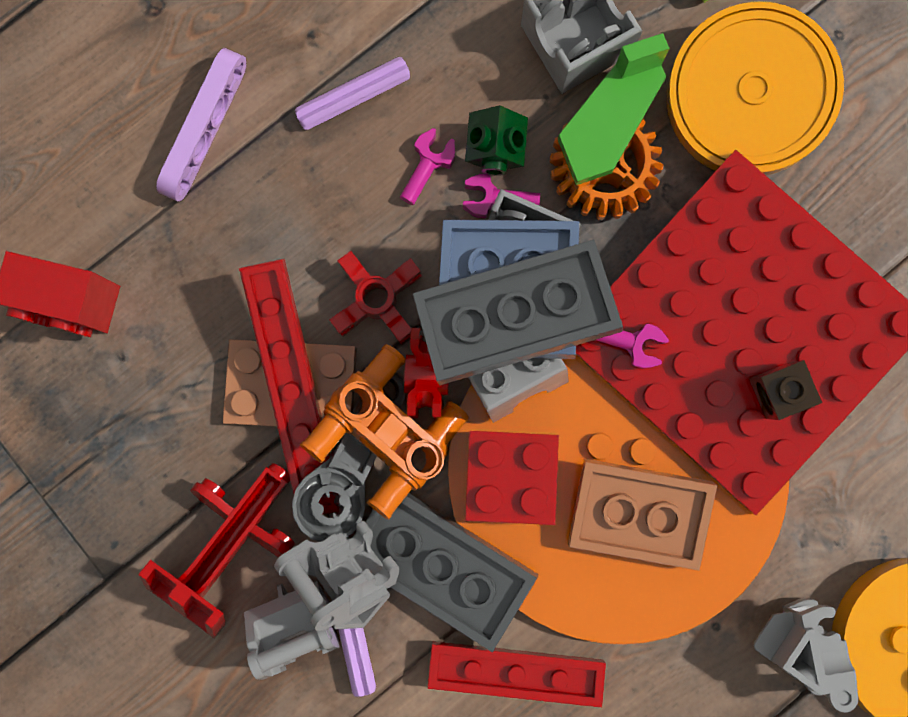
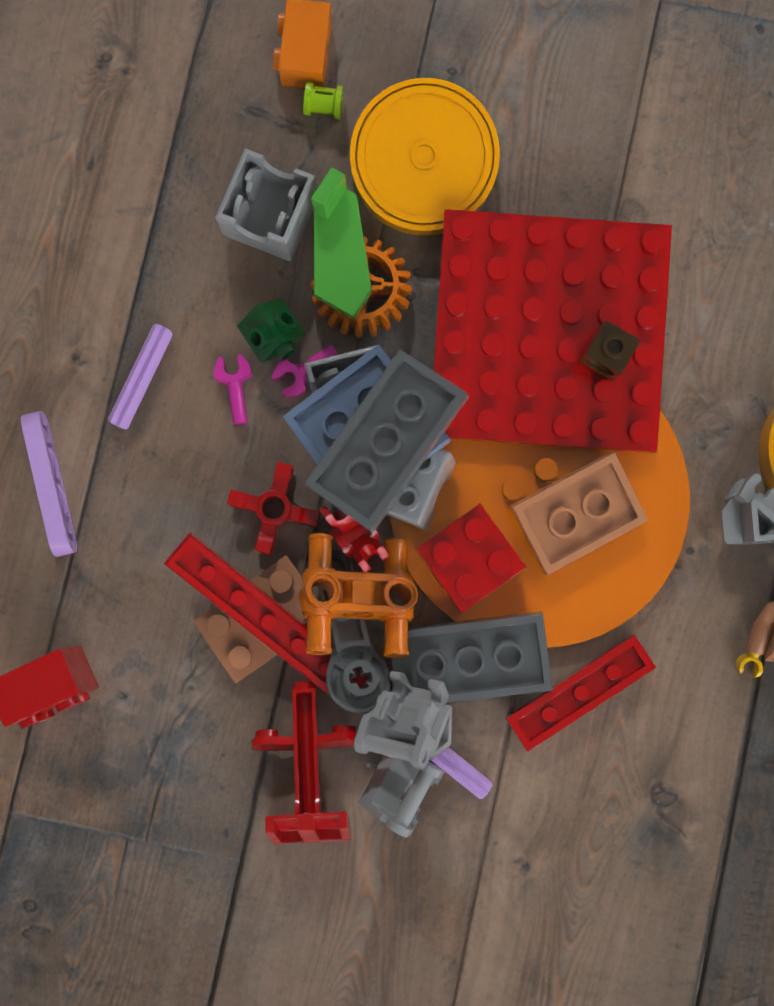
camera: 45 degrees left, 0 degrees up
dark pink bar [596,324,669,369] -> none

